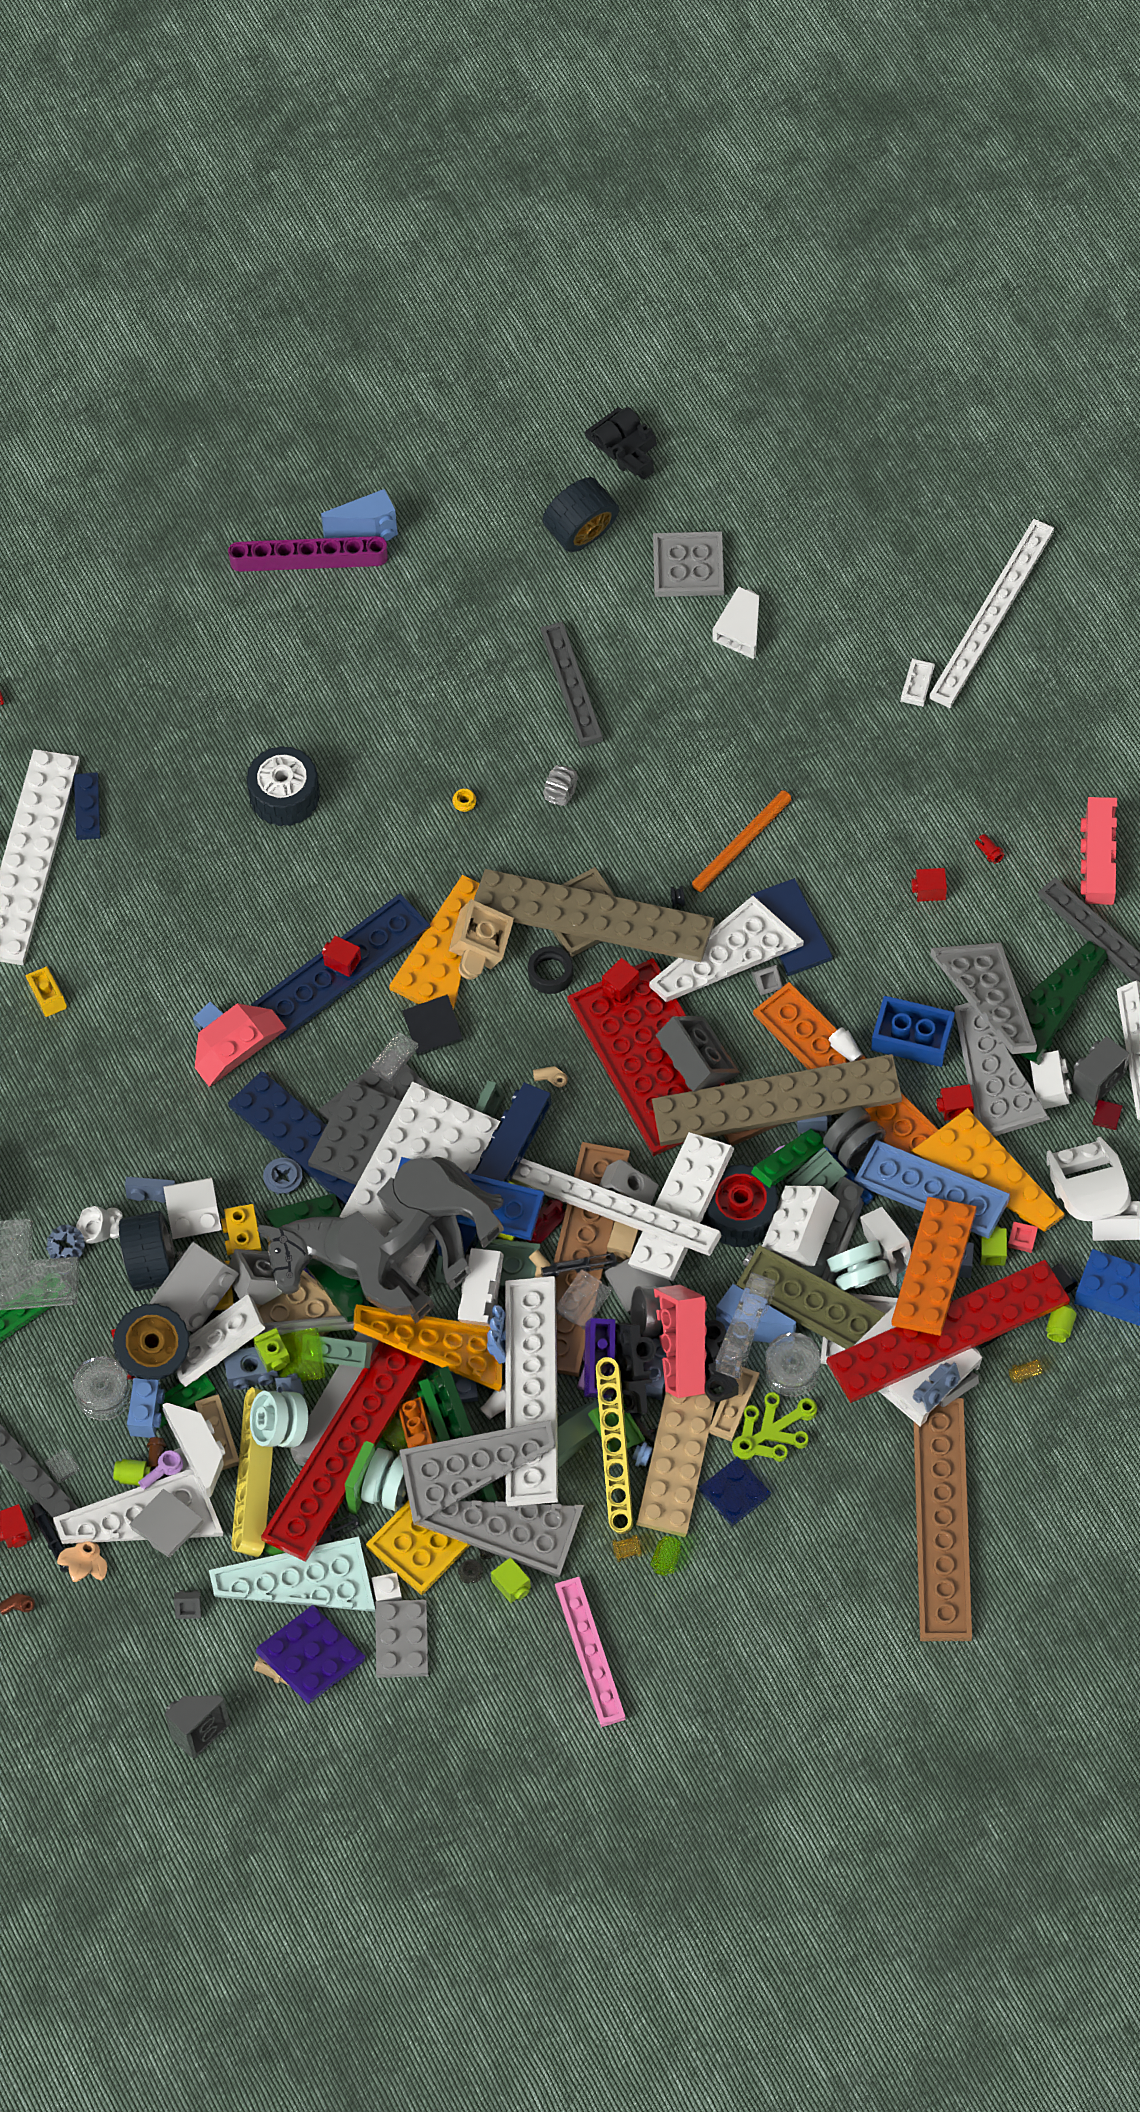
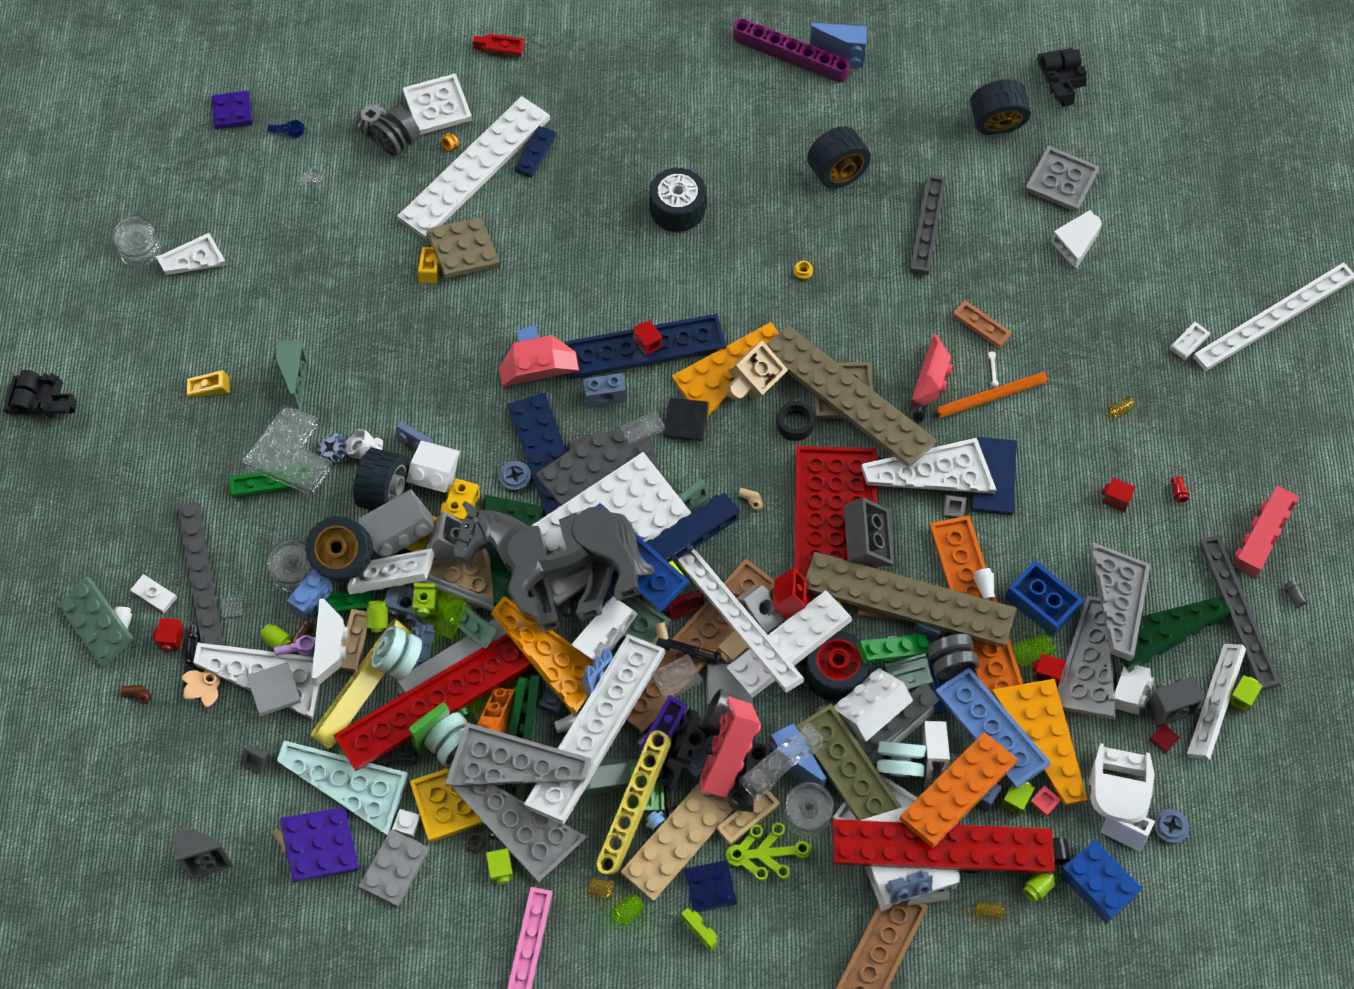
camera: 25 degrees right, 0 degrees up
light grey gear [543,765,578,806] -> none
red brick [602,958,640,1002] -> none
none -> lime brick [367,601,388,632]
none -> dark tan plate [426,217,500,278]
none -> sand blue brick [583,373,626,408]
none -> lime plate [681,908,718,952]
none -> red brick [772,567,811,618]
none -> black wheel [807,126,871,189]
none -> coral wedge [910,334,953,410]
none -> nougat plate [953,300,1012,349]
none -> white hinge [988,351,999,388]
none -> clear neon green plate [1011,632,1056,667]
none -> clear yellow pin [1109,396,1136,418]

